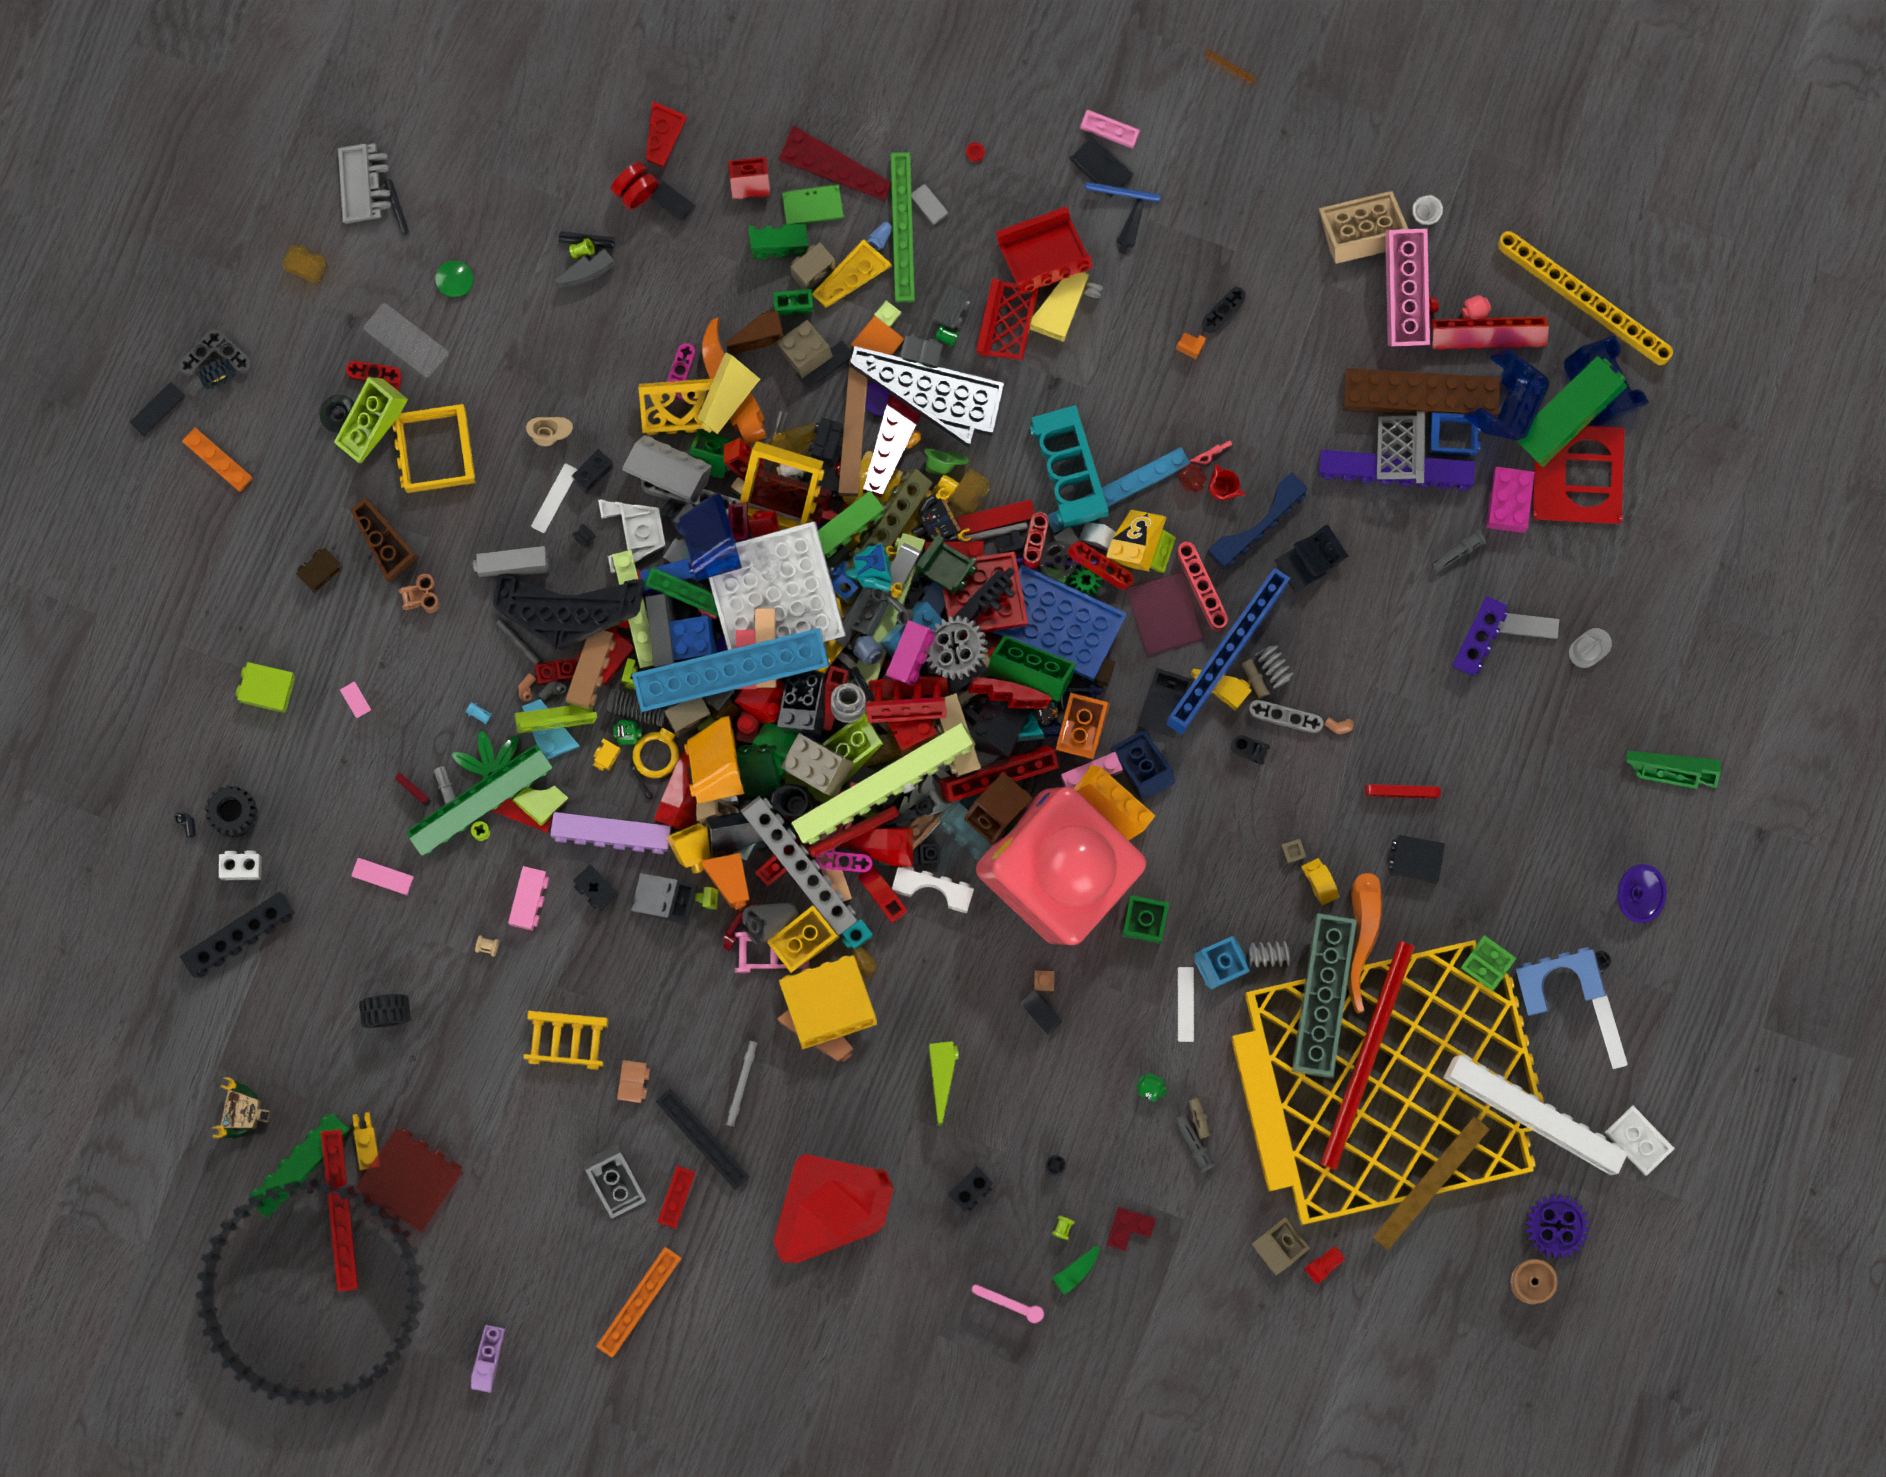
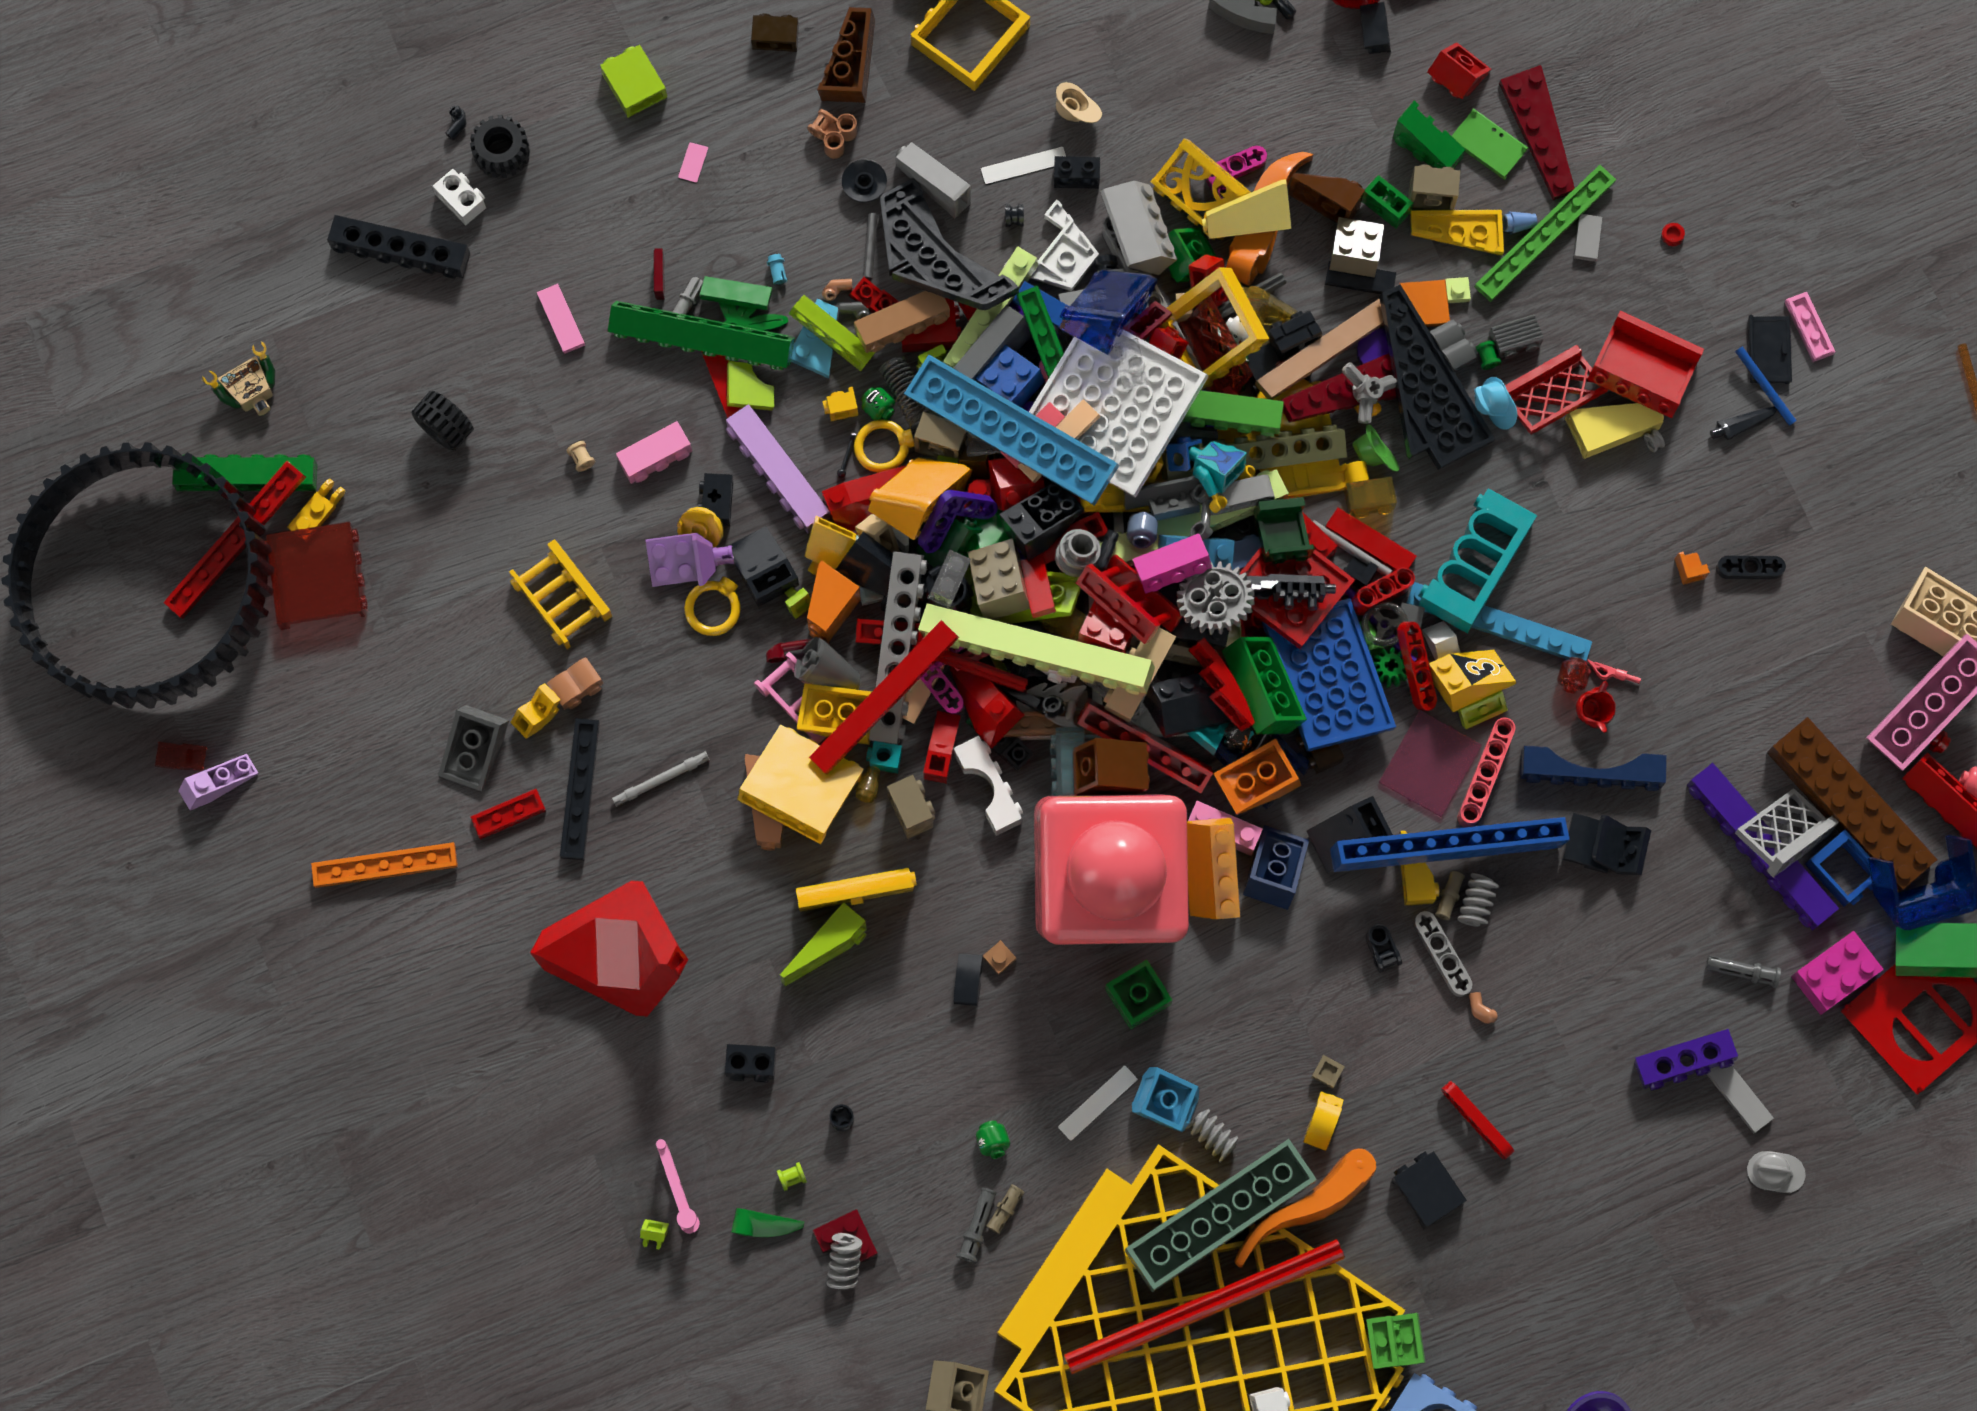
camera: 50 degrees right, 5 degrees down
lime bush [471,821,490,841] -> none
torso [911,486,972,542] -> none
green wedge [1627,751,1721,789] -> none
none -> clear red slope [155,742,207,771]
none -> yellow brick [510,683,560,739]
none -> lime tile [640,1219,669,1250]
none -> medium lavender plate [646,533,734,587]
none -> yellow tile [677,507,723,548]
none -> yellow piece [684,576,741,636]
none -> tile [700,276,772,310]
none -> yellow door [796,868,917,912]
none -> red tile [809,620,959,774]
none -> light grey piece [826,1233,862,1289]
none -> black dish [842,159,887,203]
none -> dark tan brick [887,775,936,839]
none -> dark purple beam [918,490,998,553]
none -> clear brick [928,550,971,608]
none -> red tile [1020,554,1056,619]
none -> light grey bush [1342,362,1397,424]
none -> medium azure piece [1474,377,1518,430]

